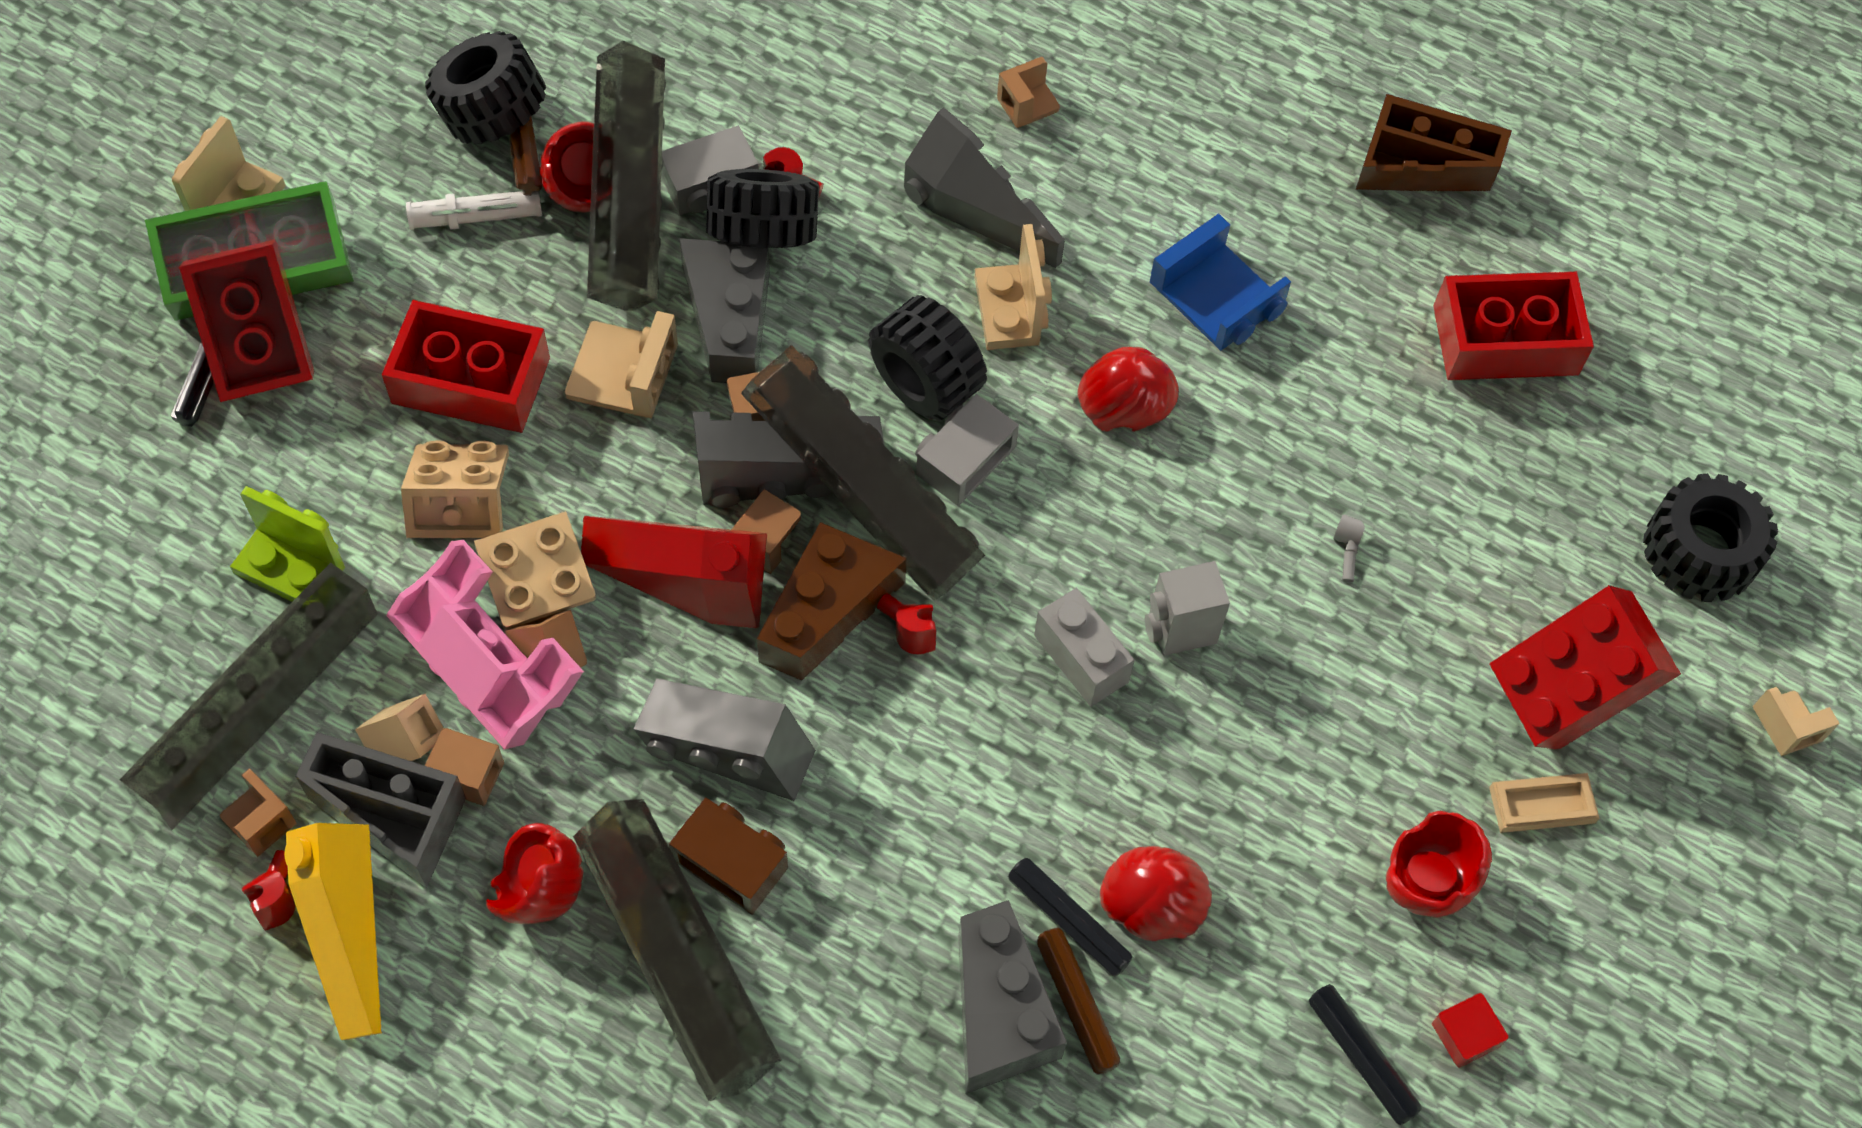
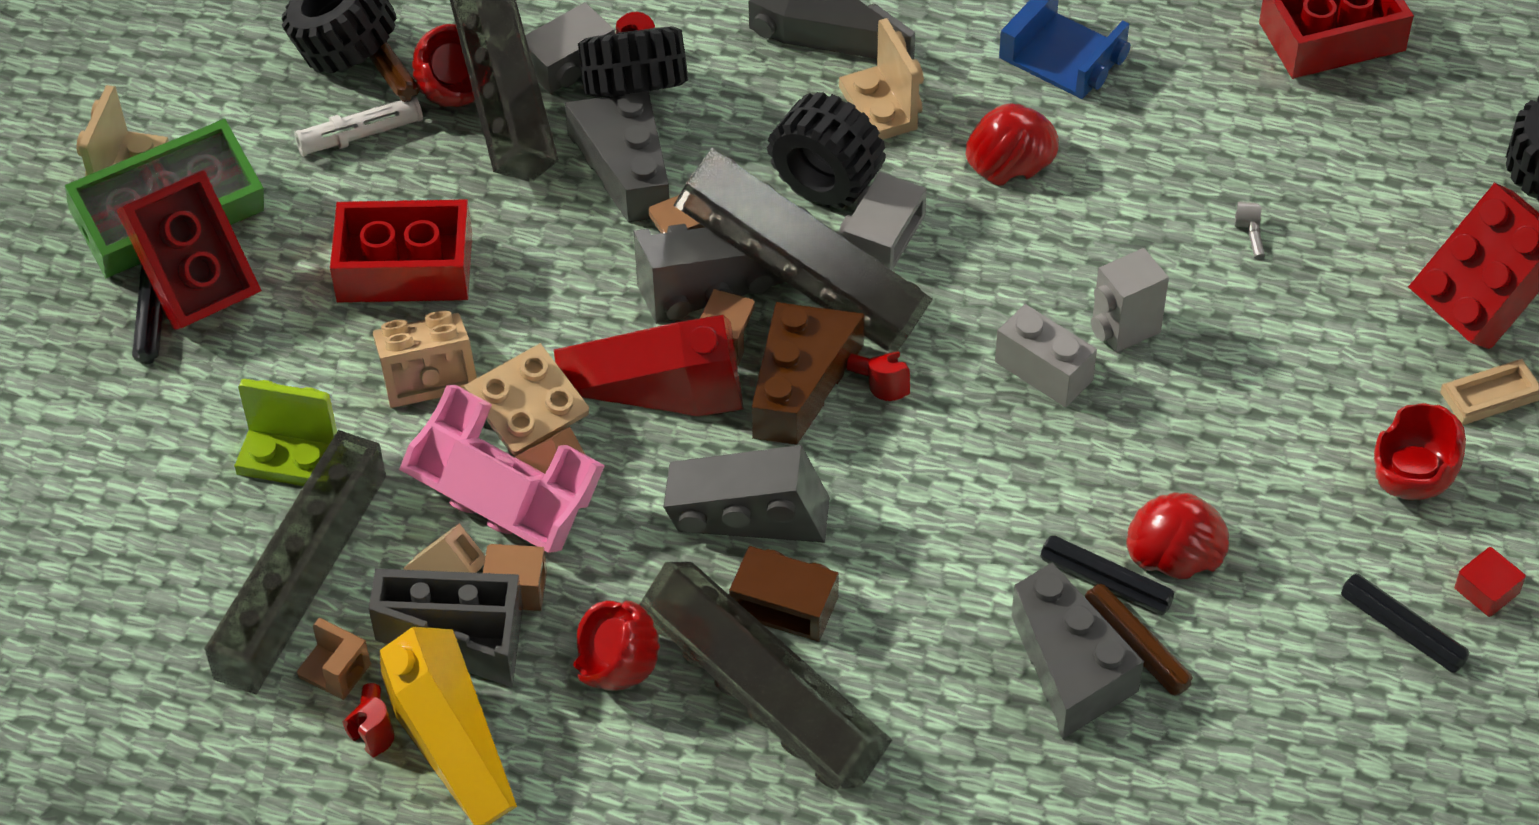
camera: 10 degrees left, 10 degrees down
tan bracket [565,311,678,419] -> none

